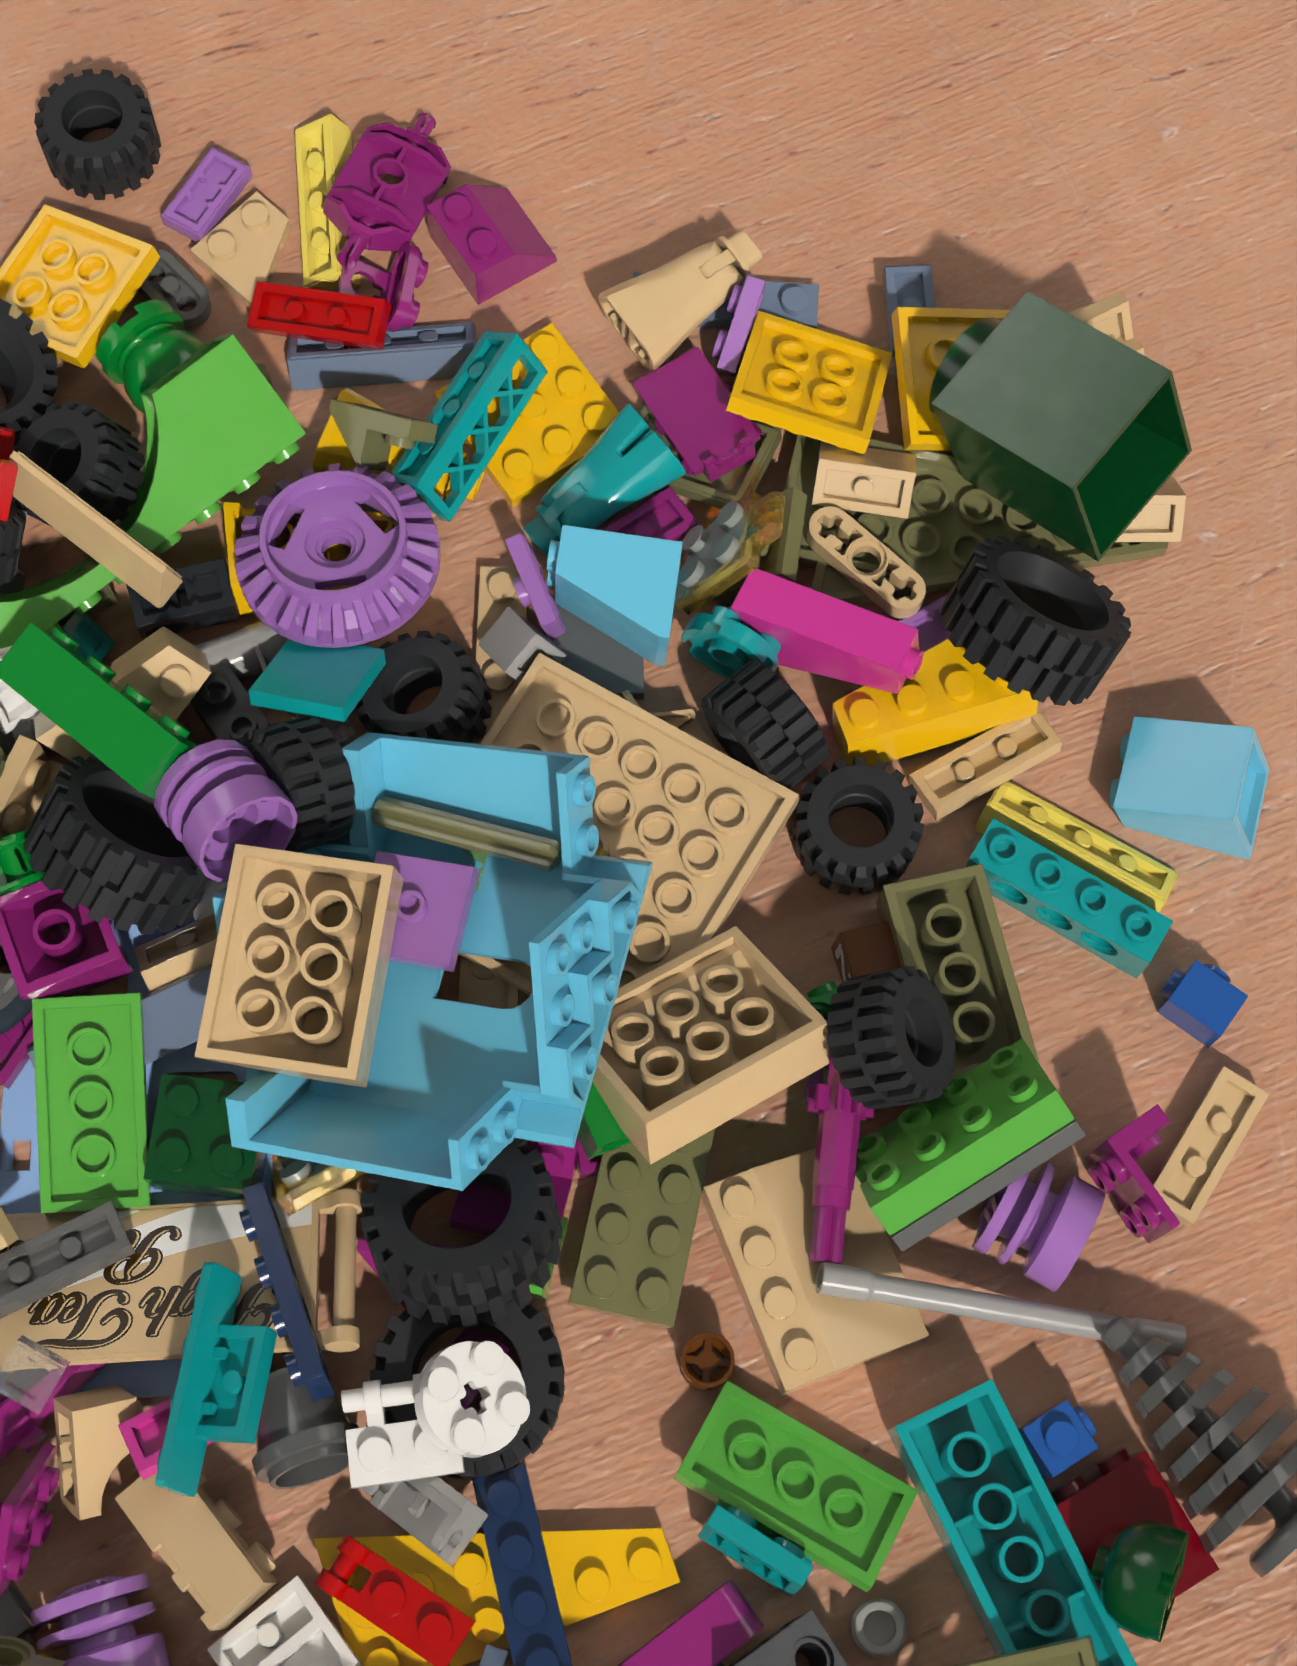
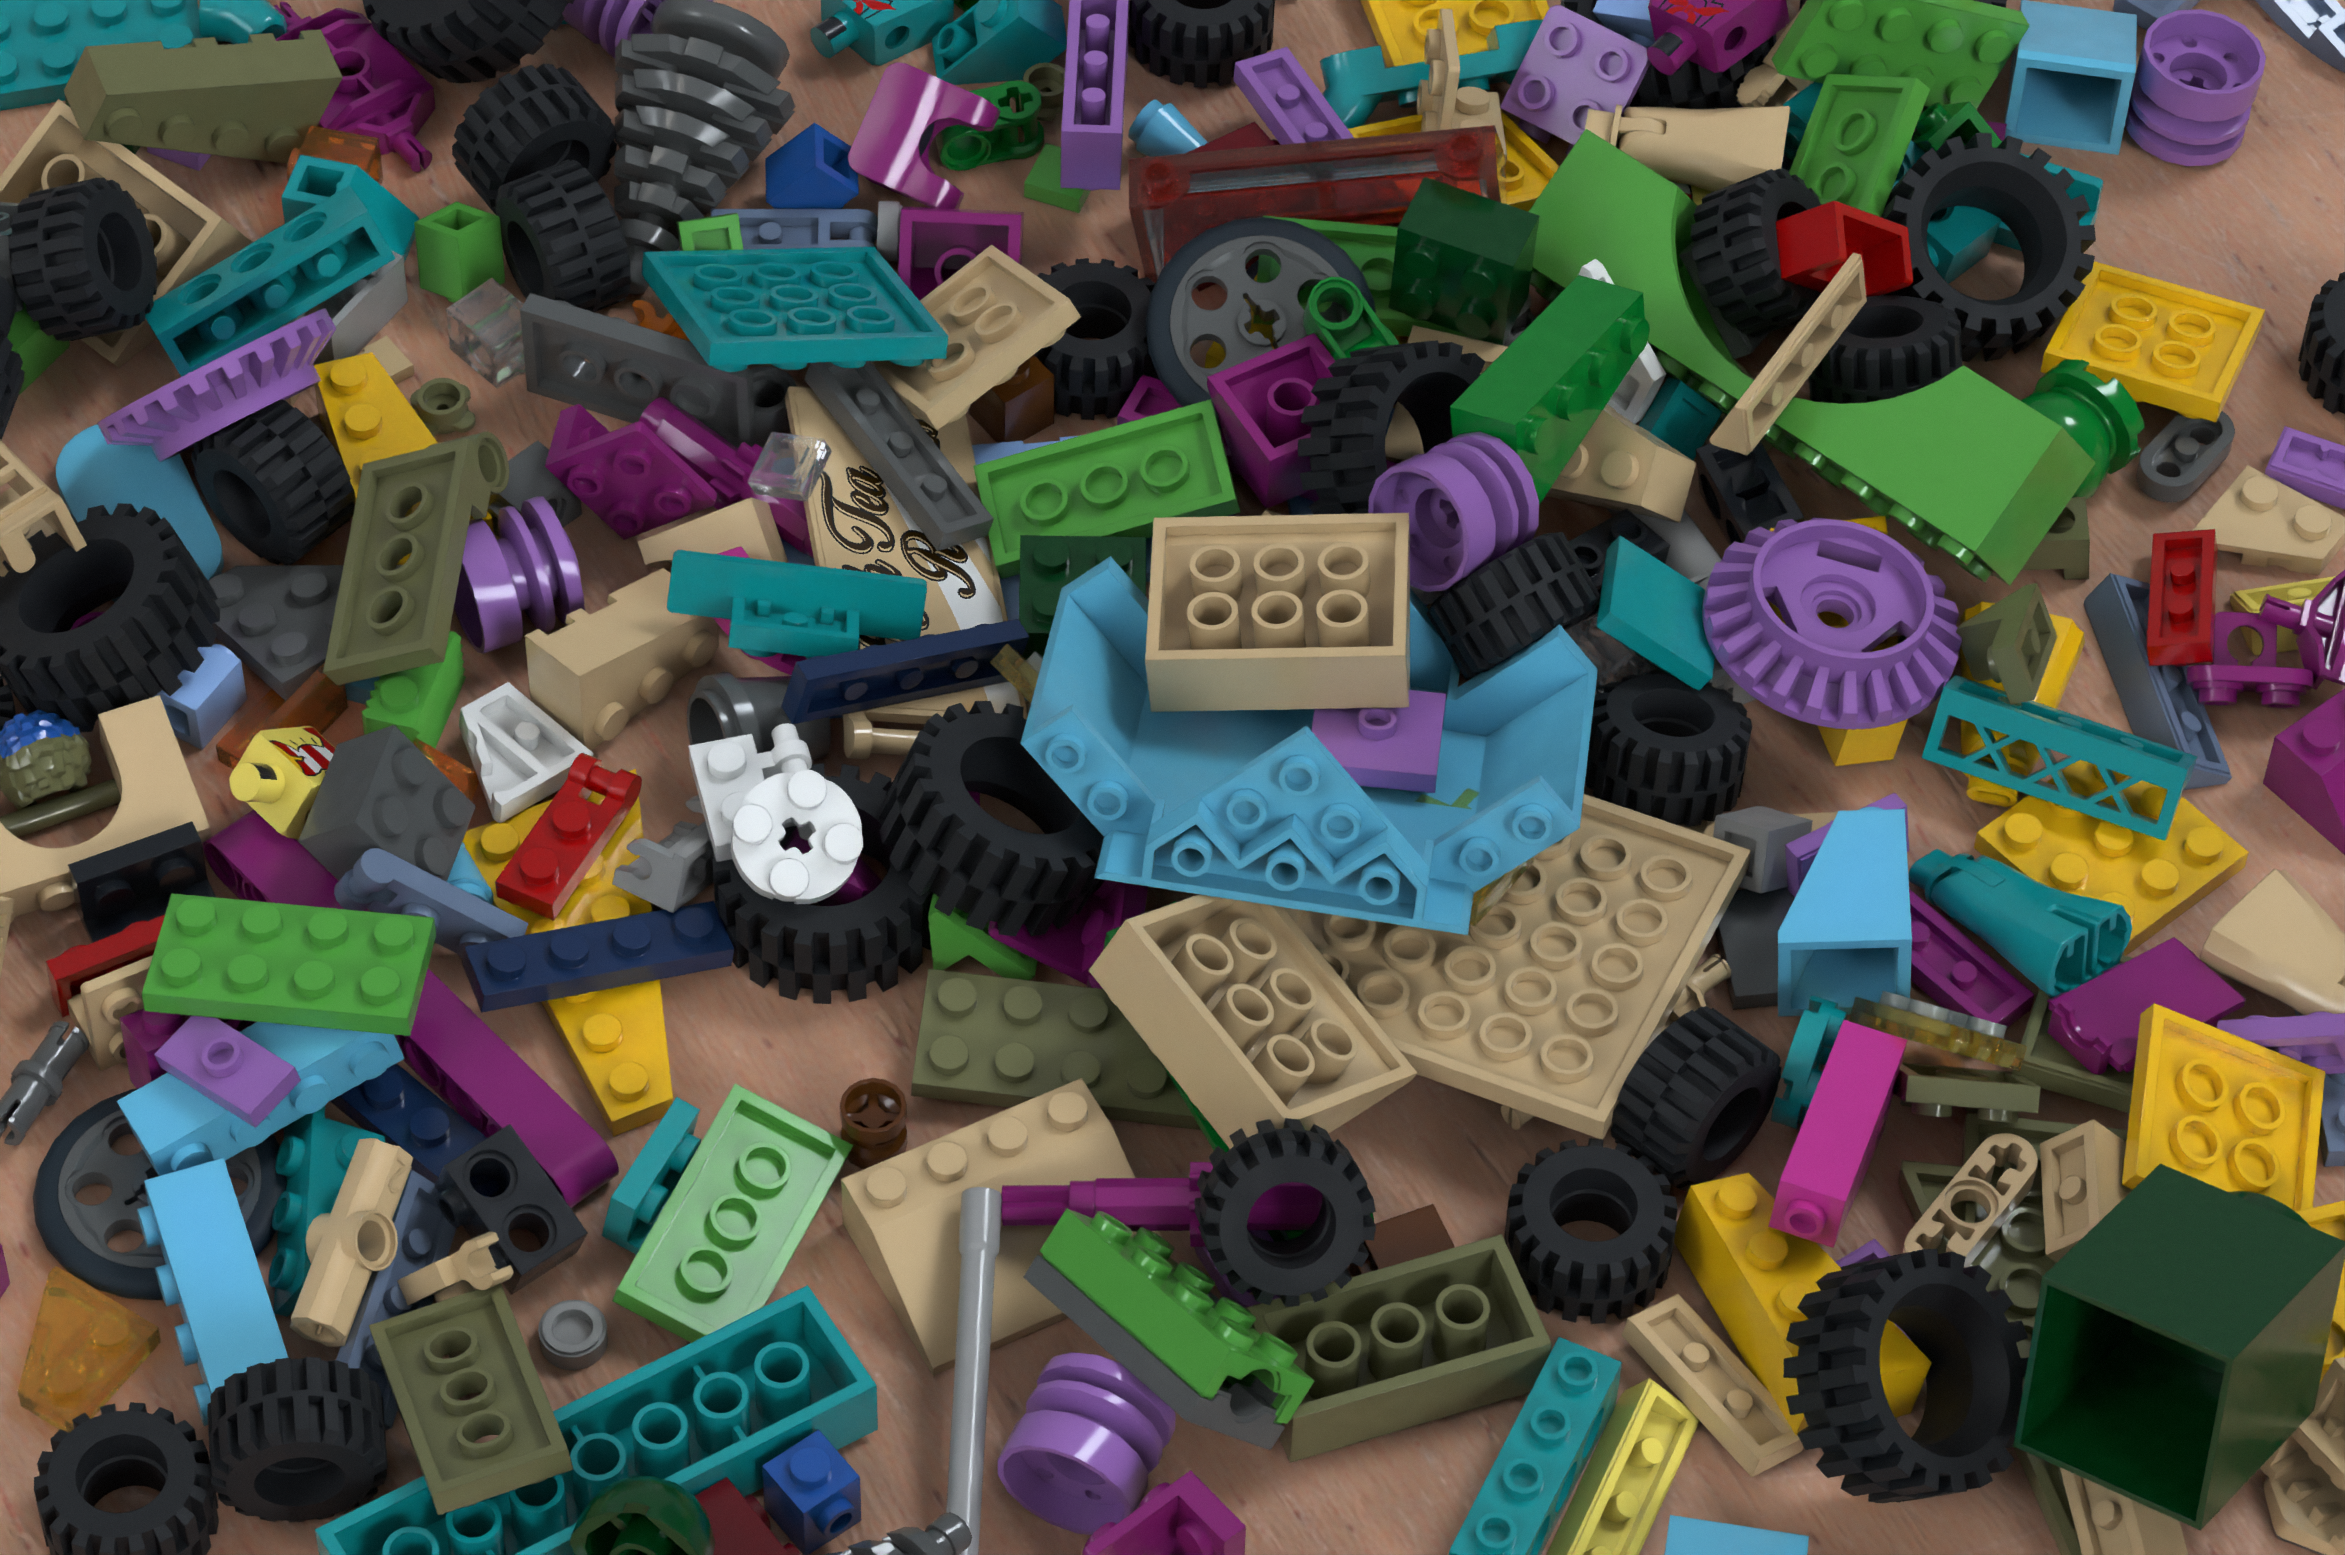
camera: 85 degrees right, 20 degrees down
olive axle [372,797,562,871] -> none

